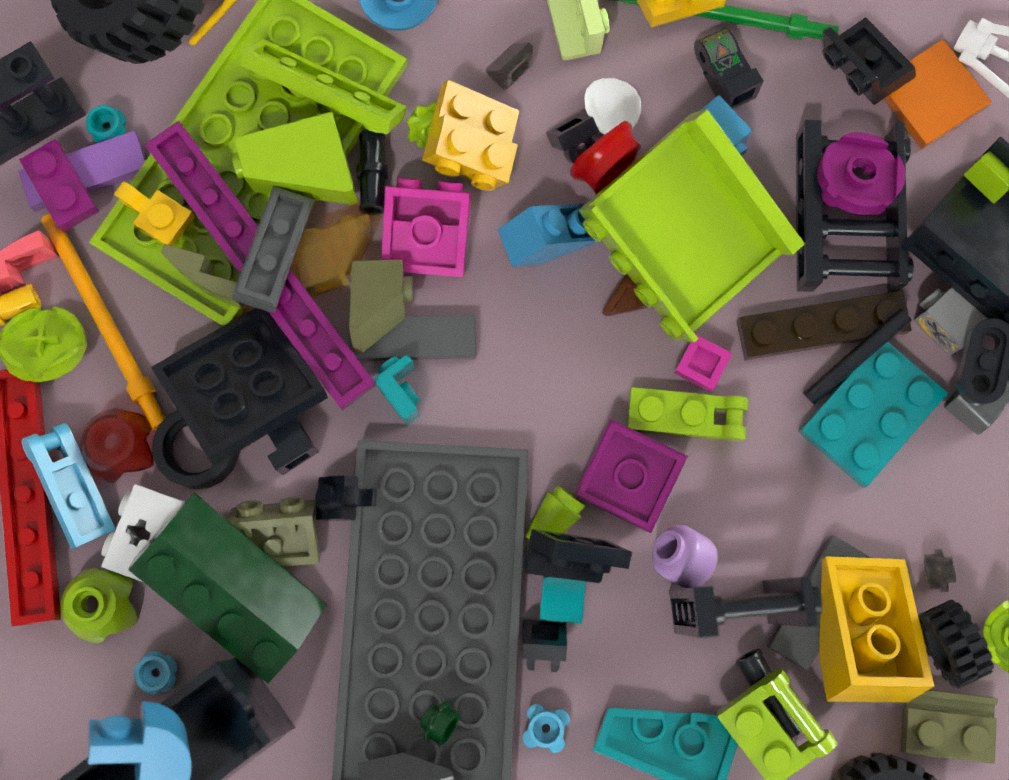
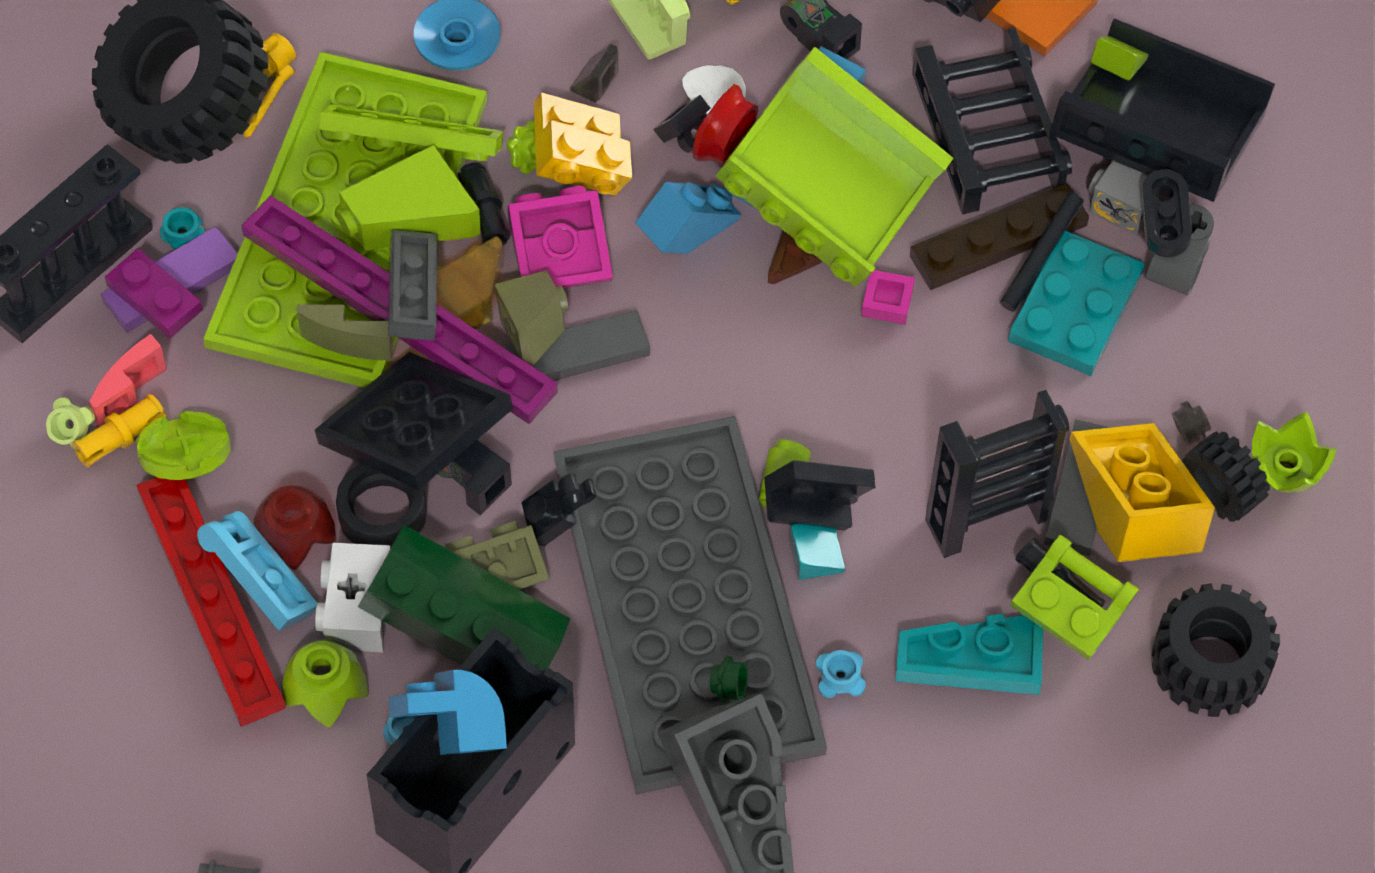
camera: 20 degrees left, 20 degrees down
light orange bar [41,213,166,430] -> none
yellow plate [114,181,195,247] -> none
teal bracket [373,354,420,426] -> none
black tile [522,620,567,672] -> none
magenta plate [573,419,688,533] -> none
lime plate [627,387,749,442] -> none
lavender head [652,525,718,588] -> none
magenta plate [817,132,905,215] -> none
olive plate [901,690,998,764] -> none

